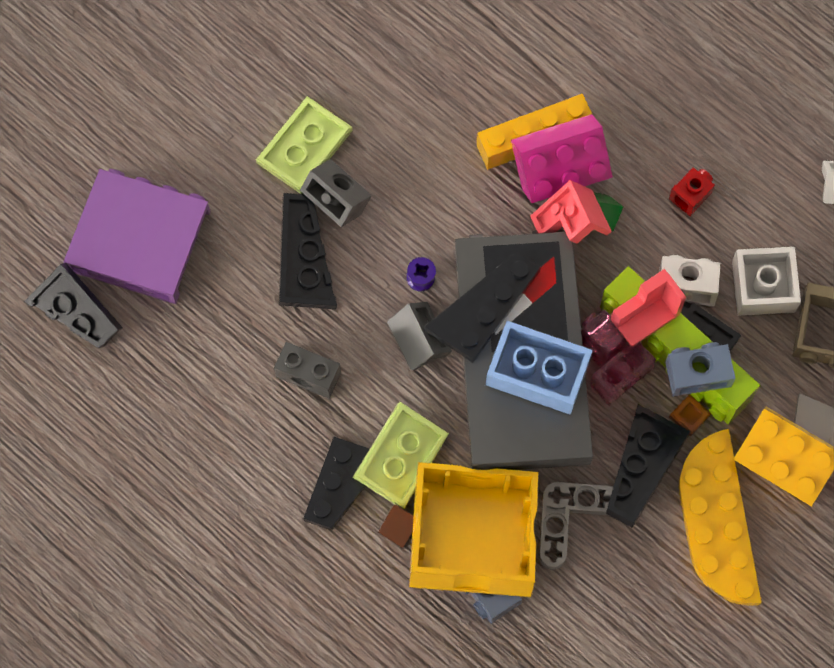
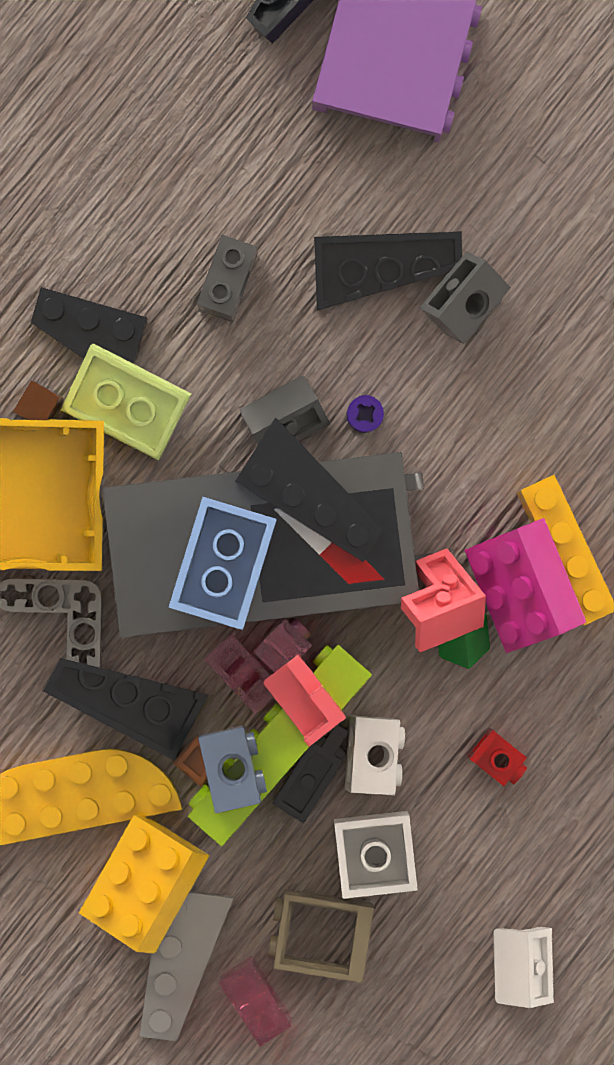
camera: 90 degrees right, 15 degrees up
yellowish green tile [256,96,353,194] -> none

